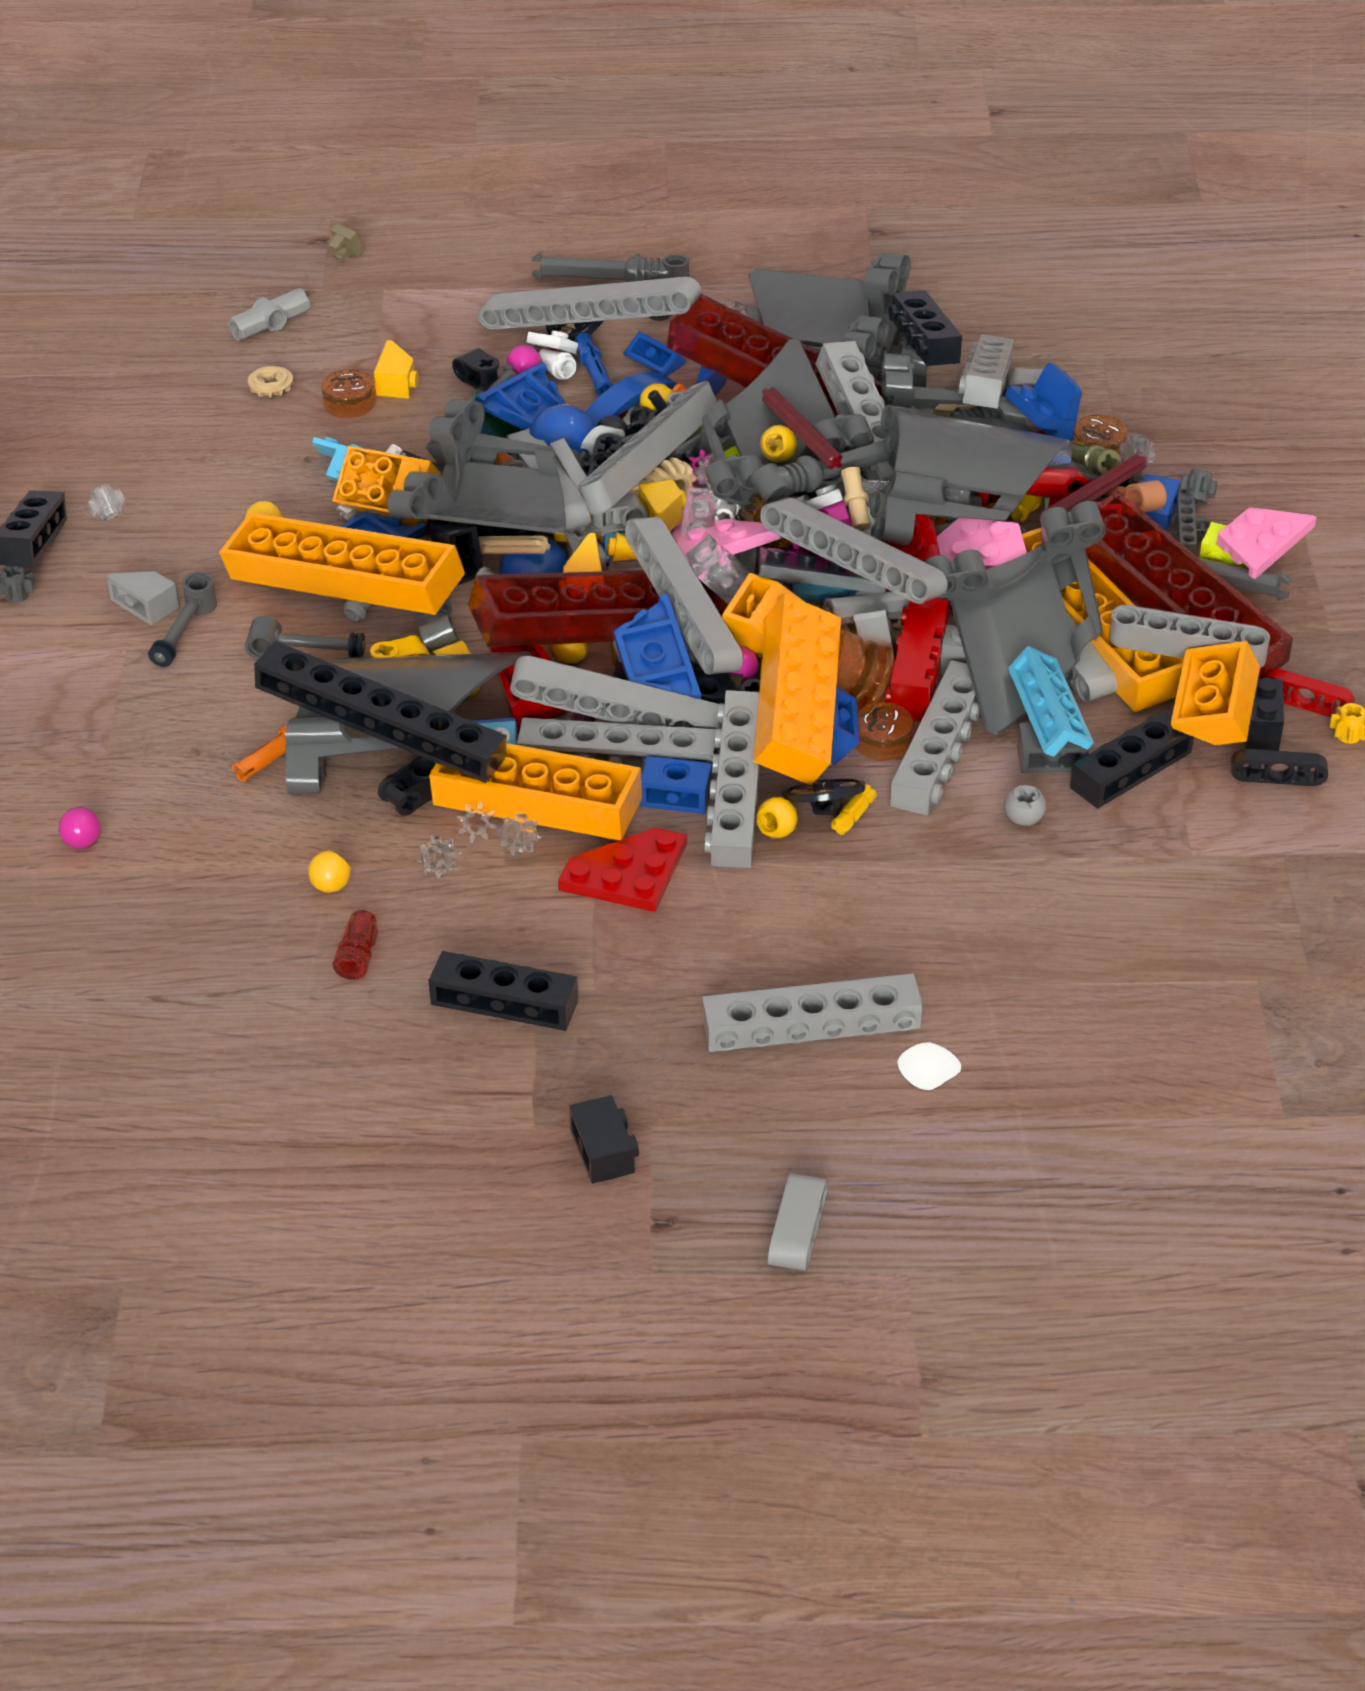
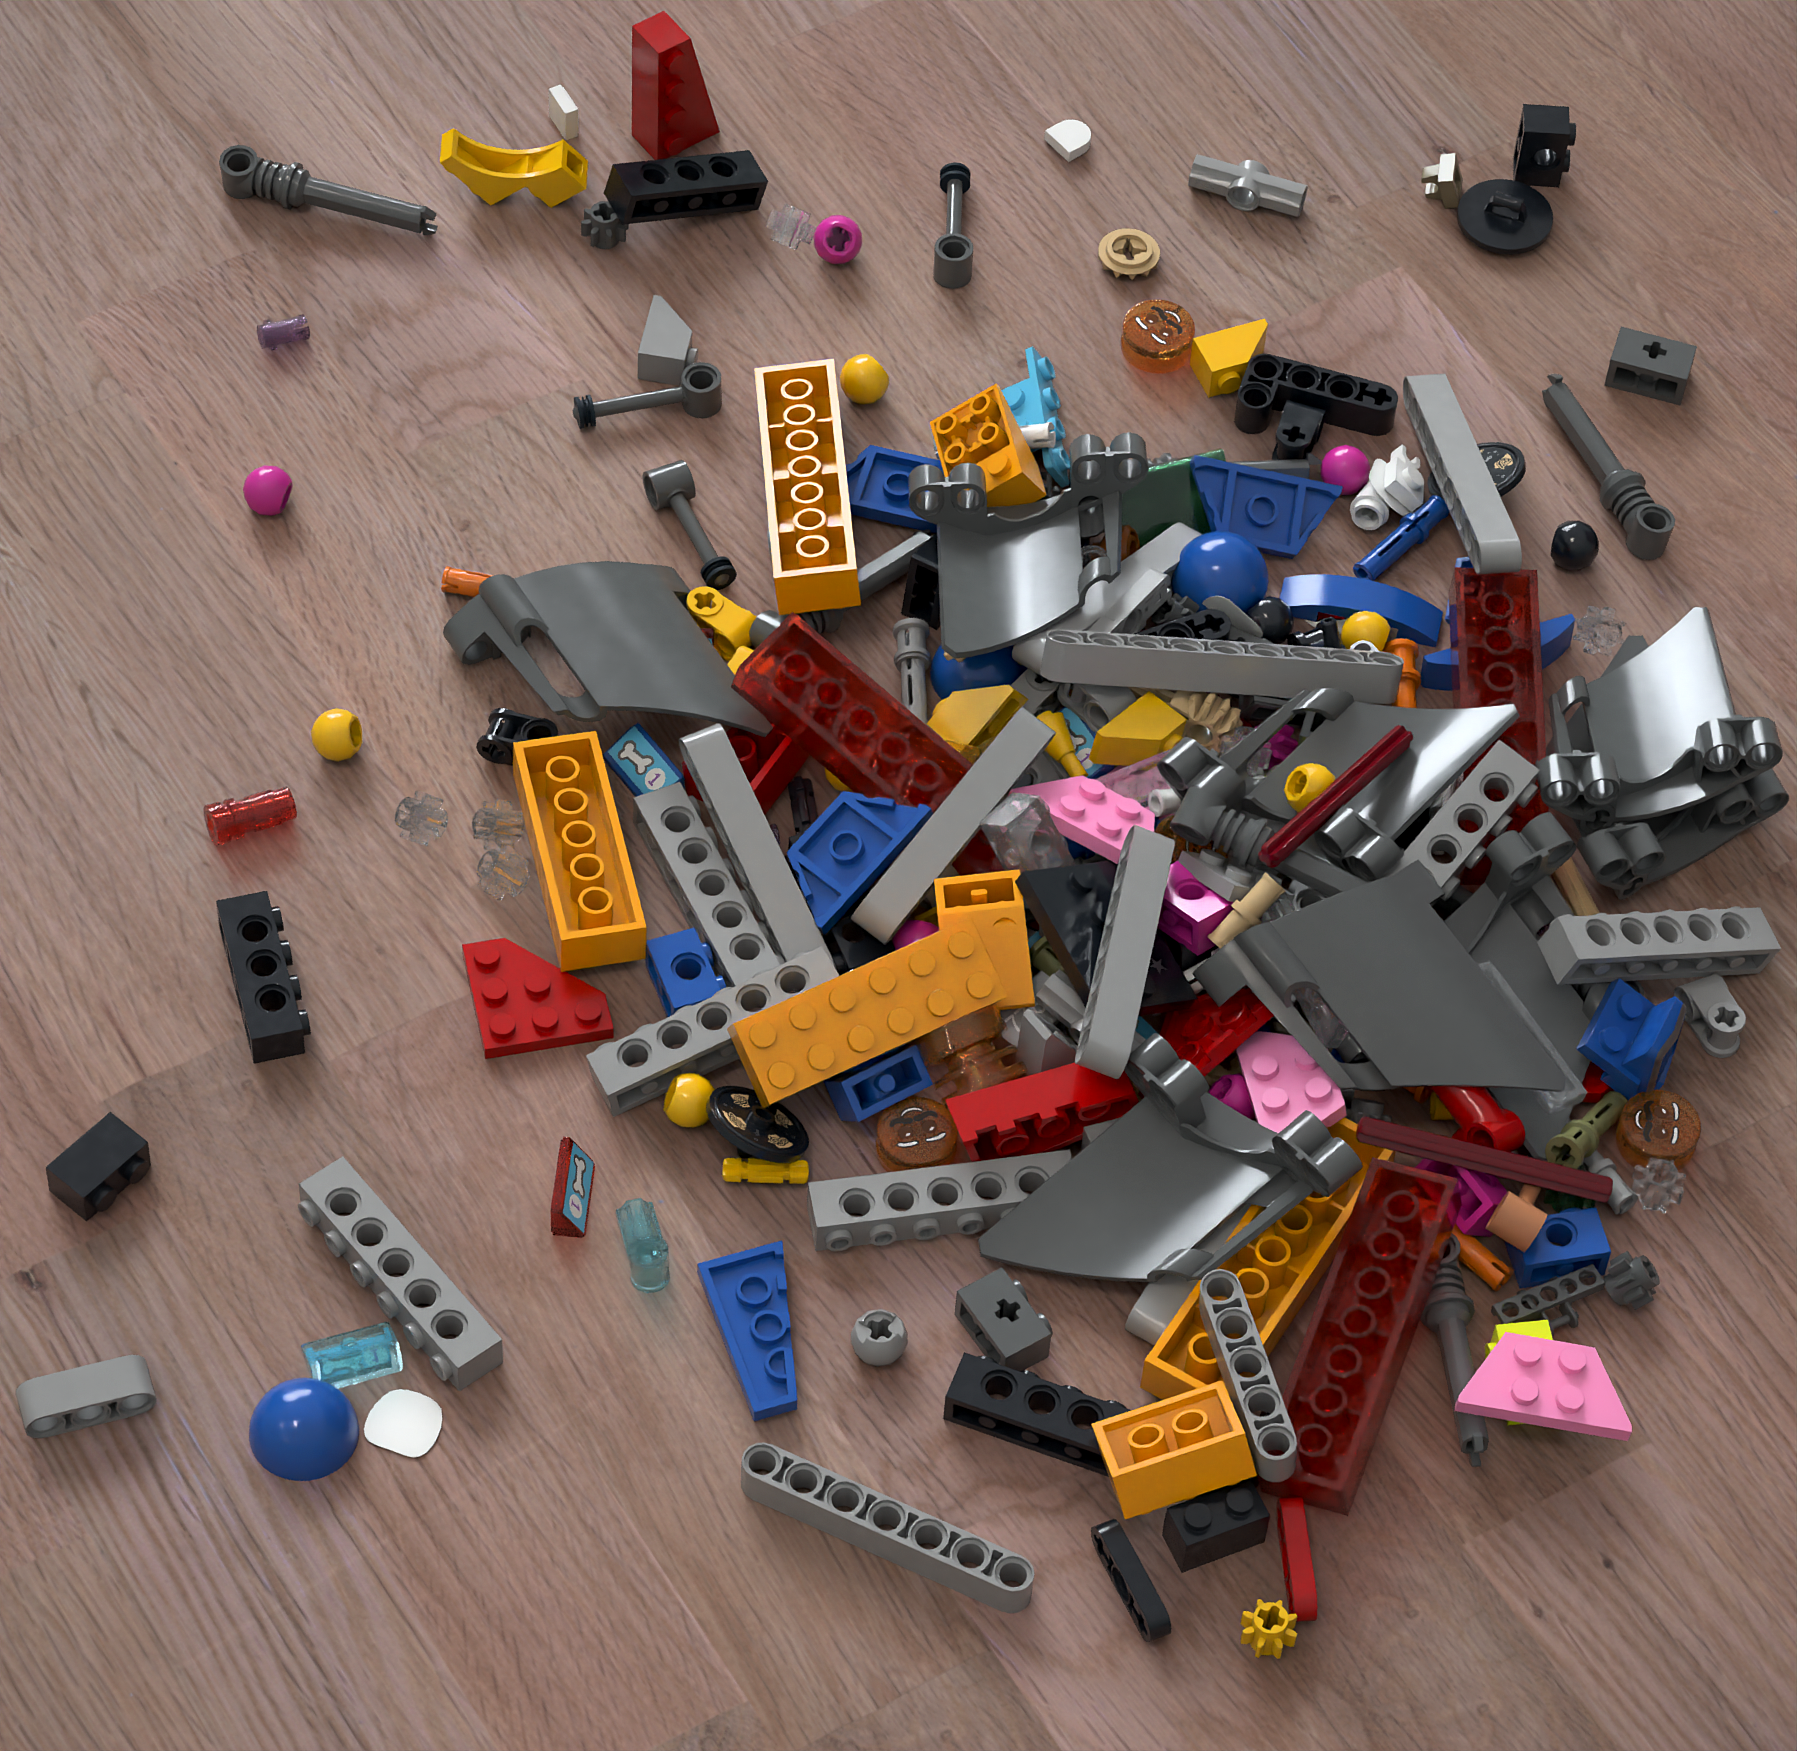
camera: 55 degrees right, 10 degrees up
black brick [254,641,507,783] -> none
black brick [888,290,962,366] -> none
medium azure fence [1008,646,1094,757] -> none
none -> blue piece [249,1378,359,1481]
none -> clear light blue slope [301,1322,403,1388]
none -> slope [550,1137,595,1238]
none -> clear light blue piece [615,1198,670,1293]
none -> blue wing [697,1240,798,1421]
none -> light grey beam [741,1442,1034,1613]
none -> dark pink piece [813,215,862,264]
none -> dark grey piece [933,162,973,289]
none -> white tile [1045,120,1091,162]
none -> black beam [1234,353,1398,436]
none -> black shield [1457,179,1553,255]
none -> black brick [1513,104,1576,188]
none -> dark grey brick [1604,326,1697,405]

